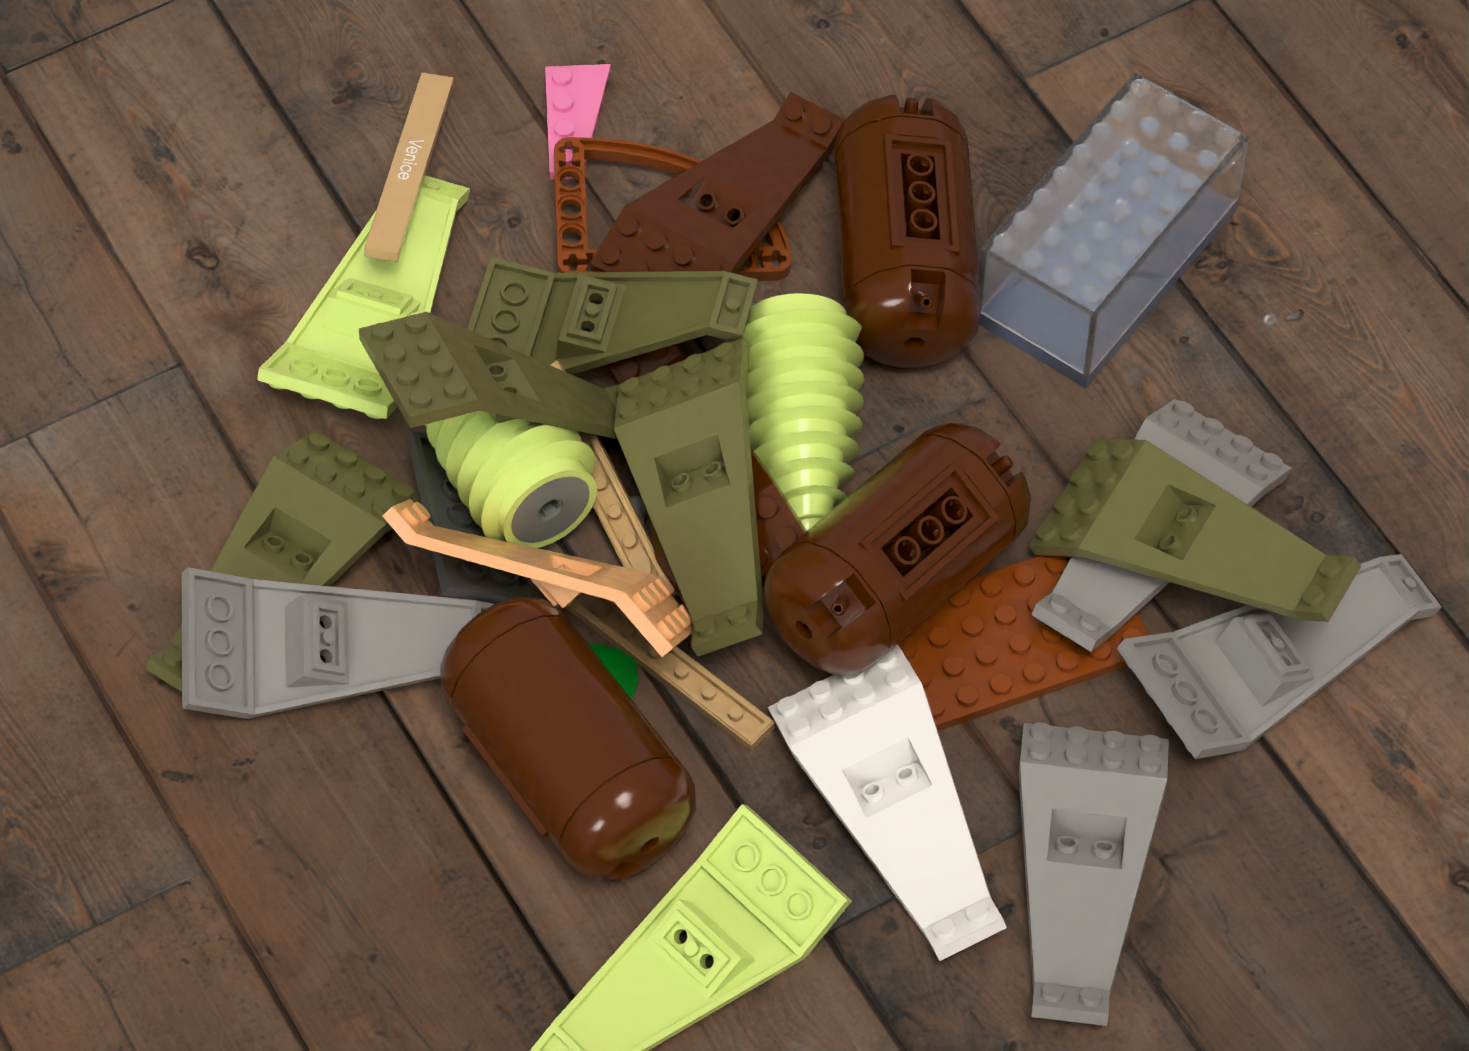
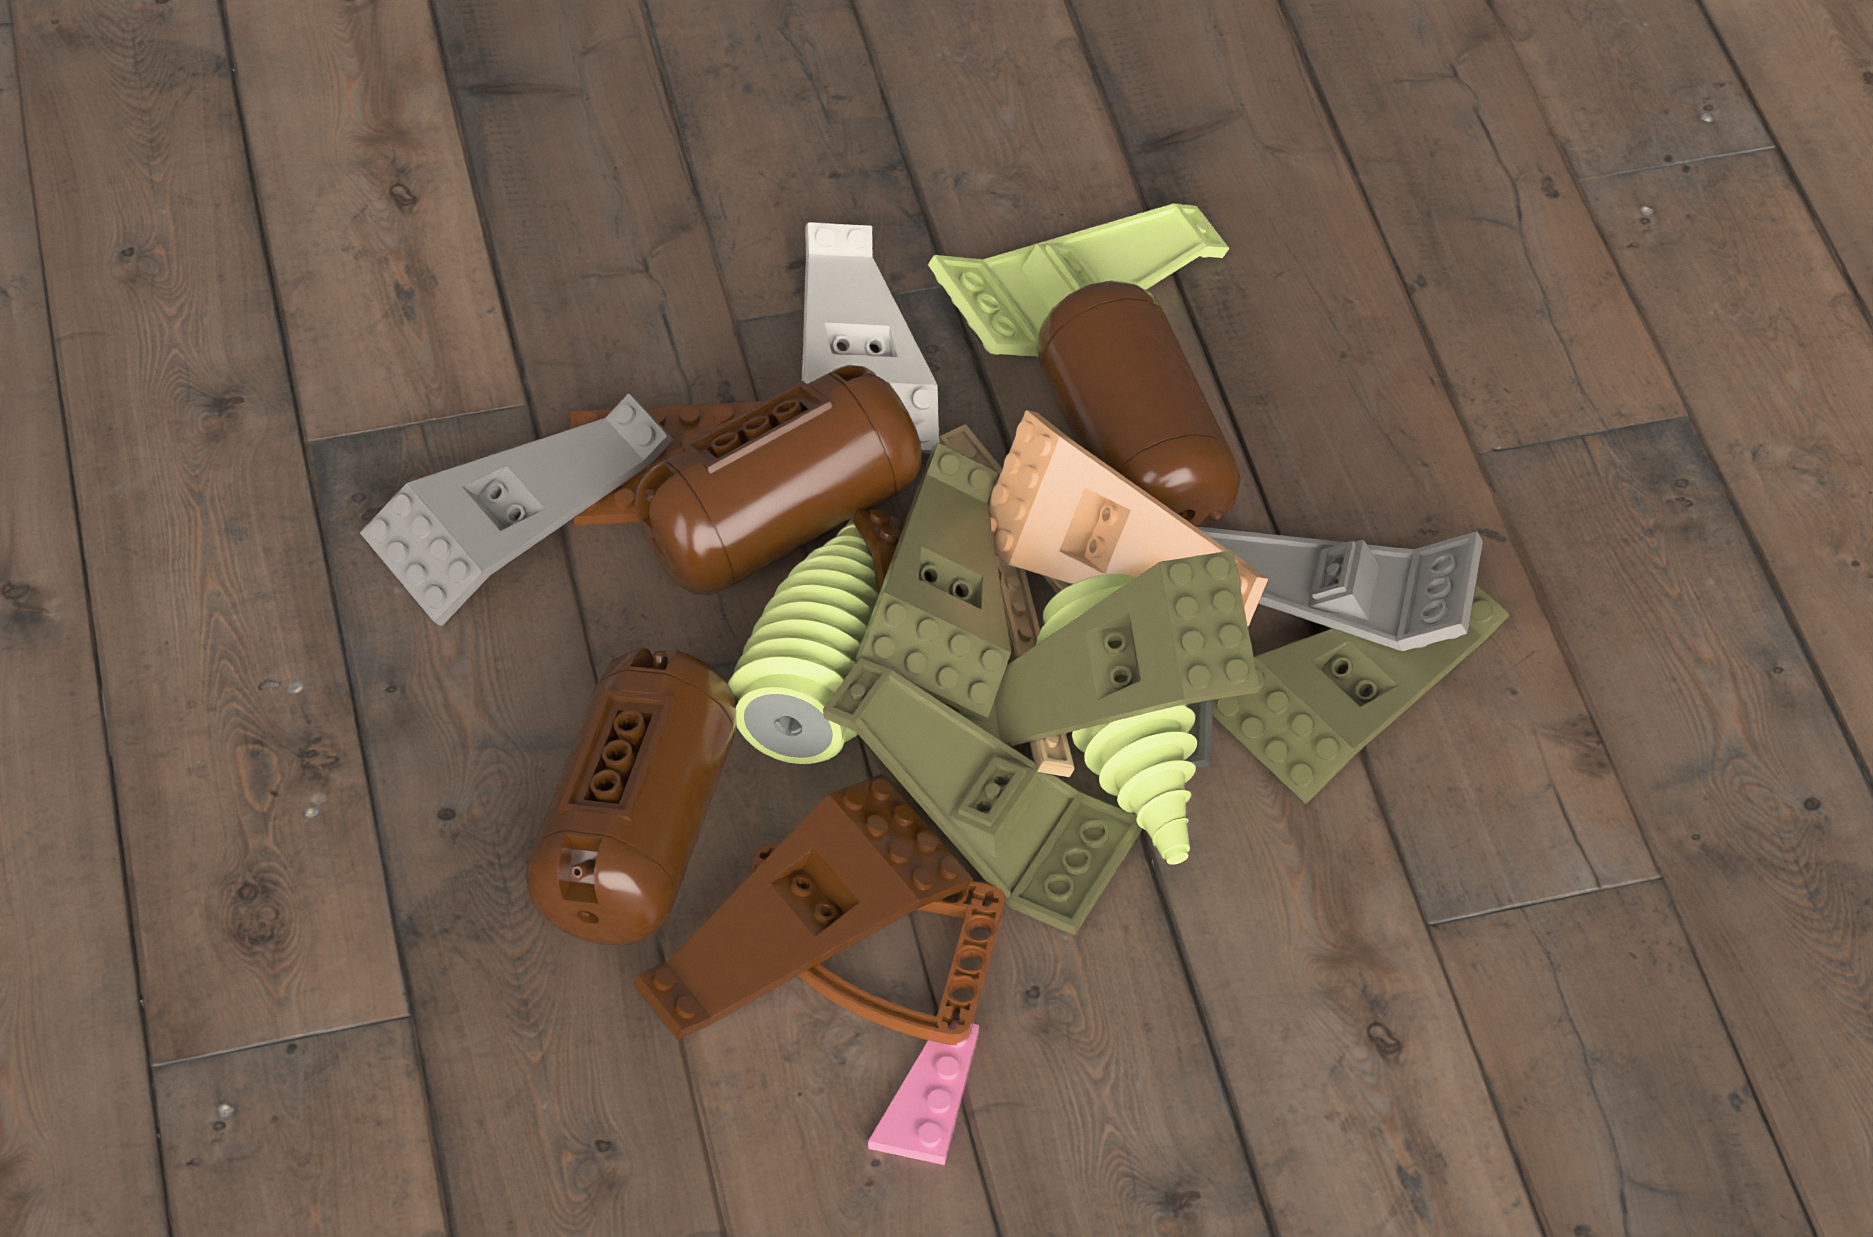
camera: 165 degrees left, 5 degrees down
yellowish green wing [257,175,470,419] -> none
tan tile [364,73,454,262] -> none
clear piece [977,73,1249,388] -> none
light grey wing [1019,722,1169,1026] -> none
olive wing [1028,439,1361,622] -> none
light grey wing [1117,554,1442,759] -> none

